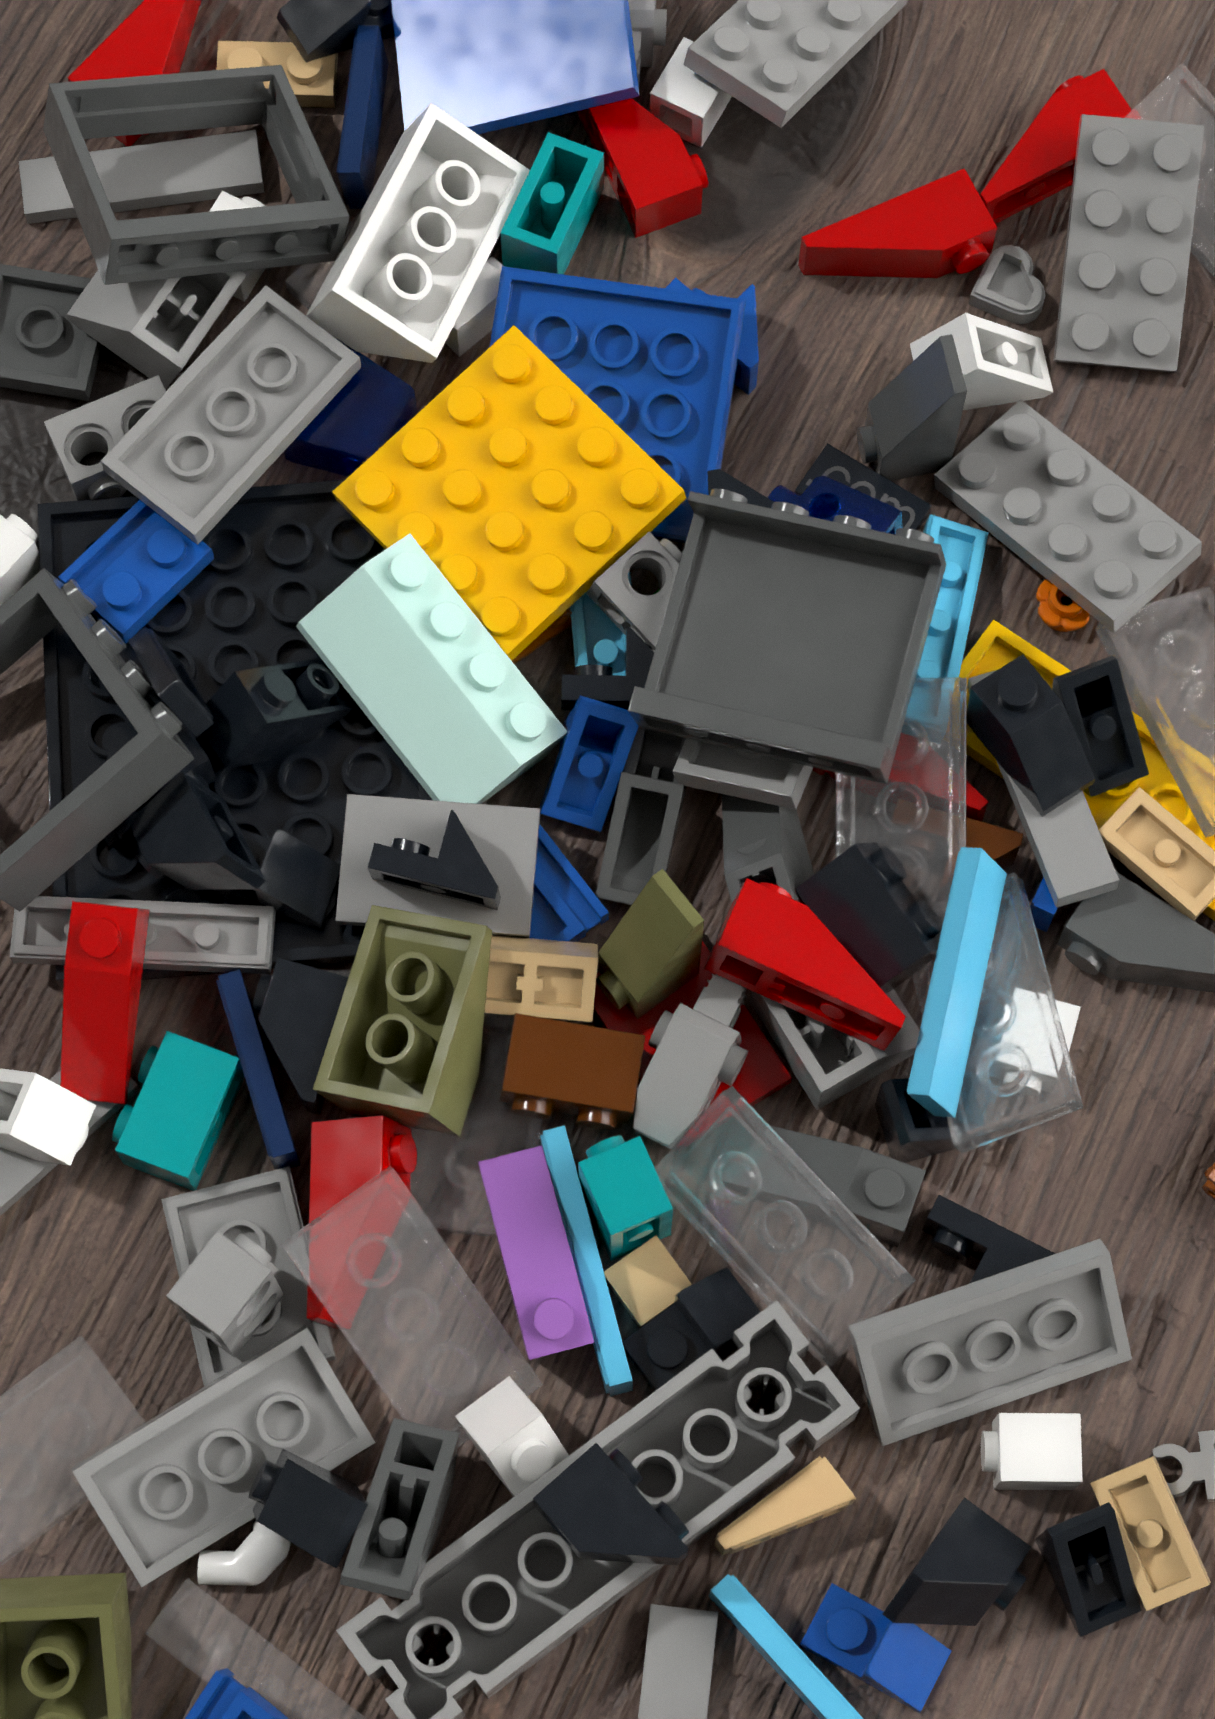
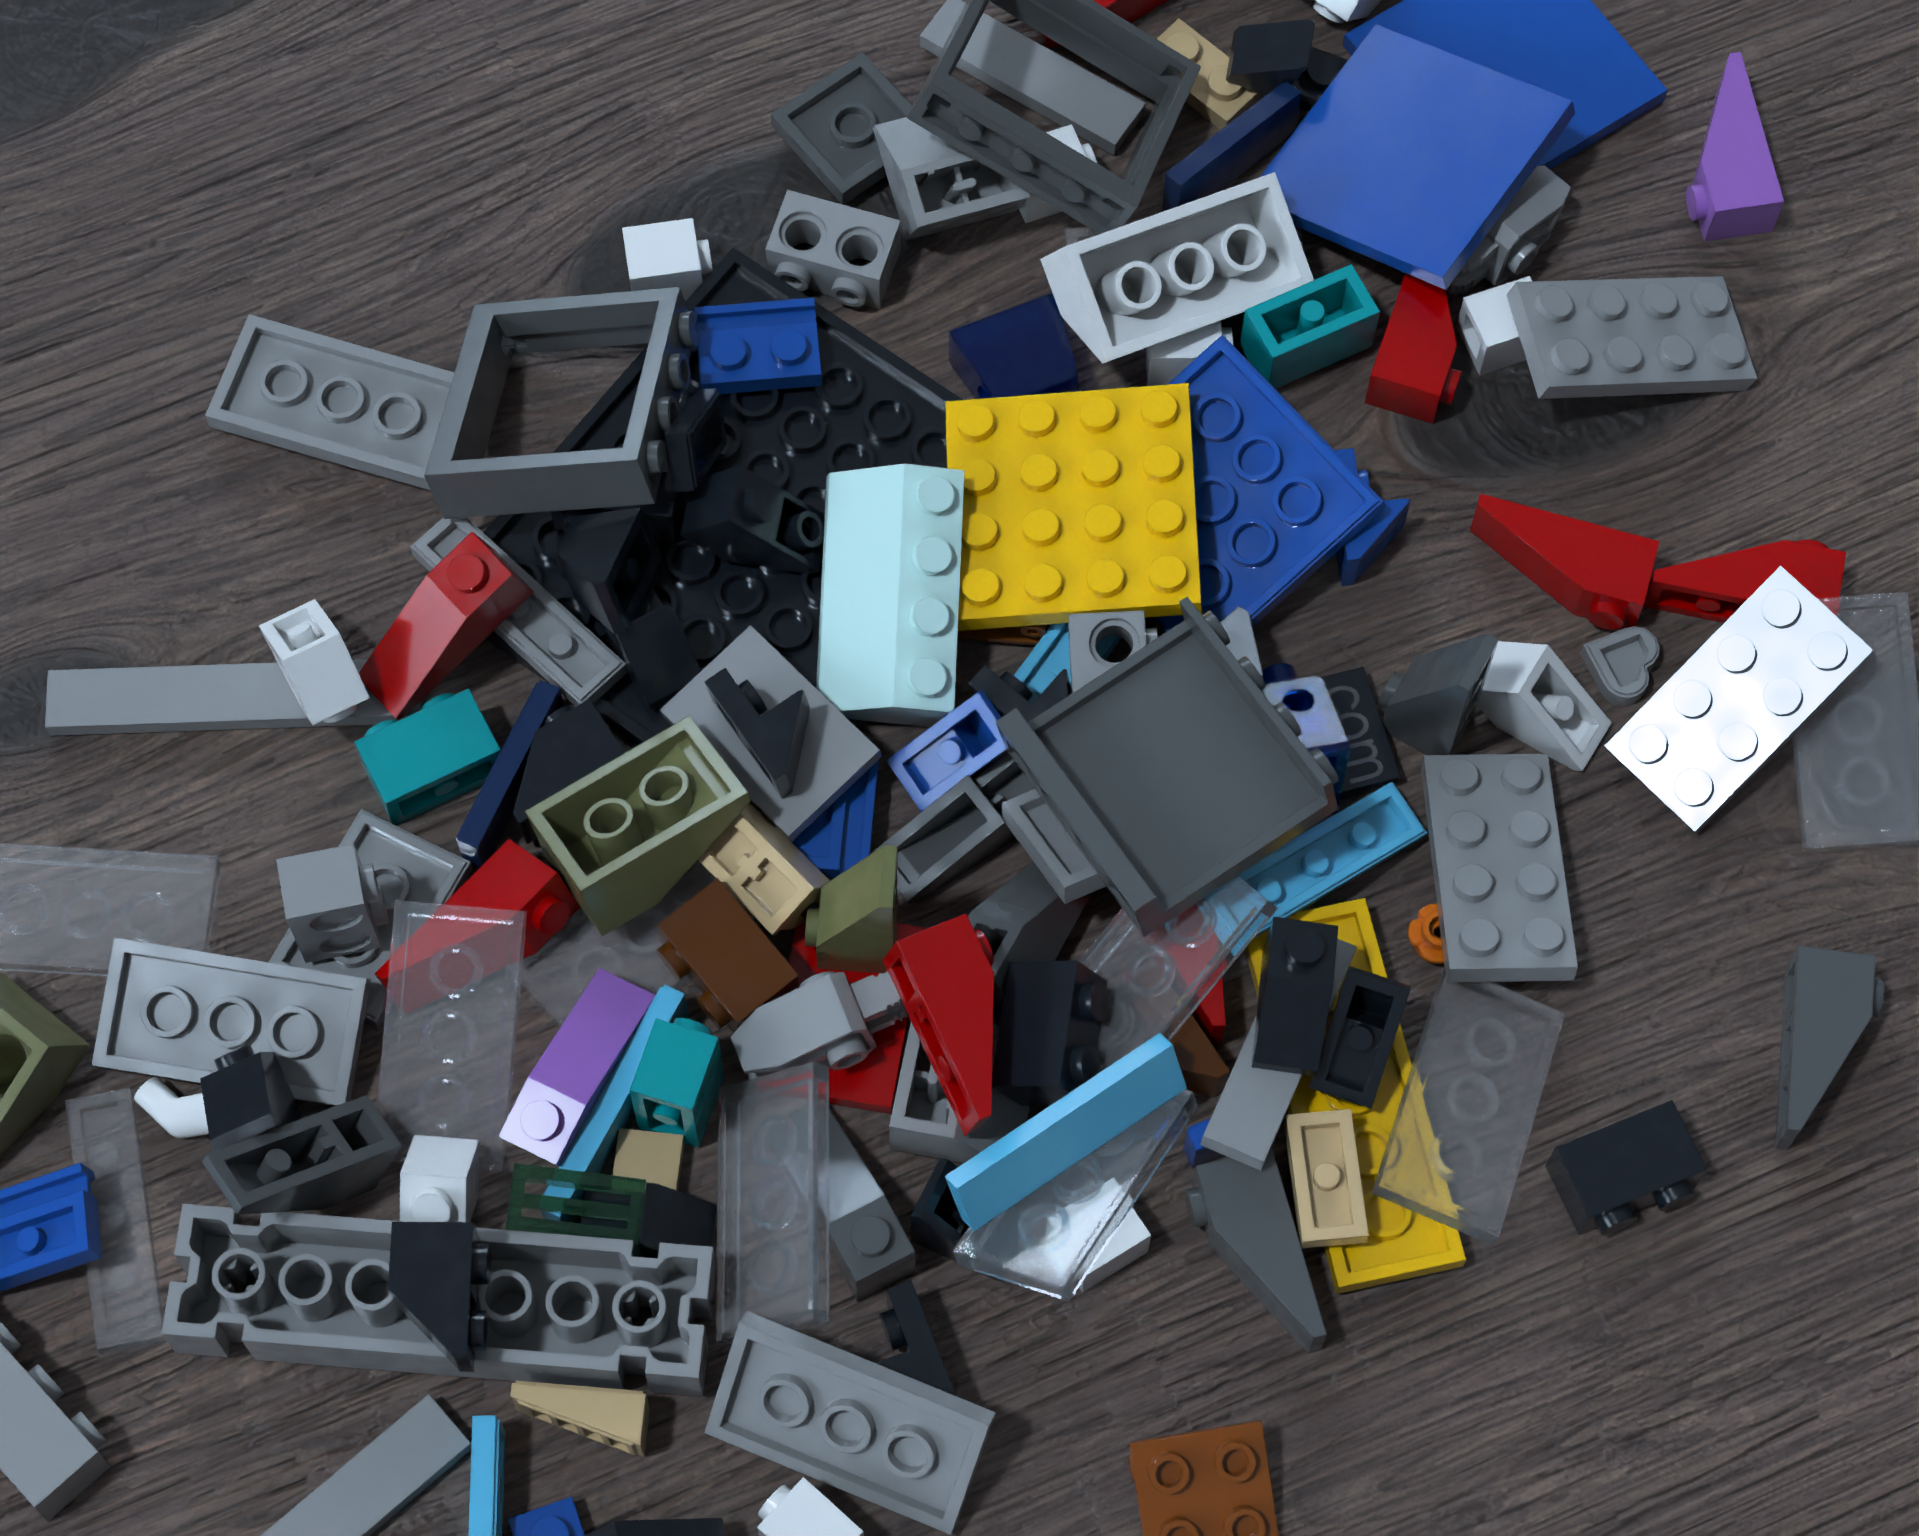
camera: 40 degrees right, 5 degrees down
light grey plate [101,285,361,545] -> none
none -> clear green tile [505,1163,646,1249]

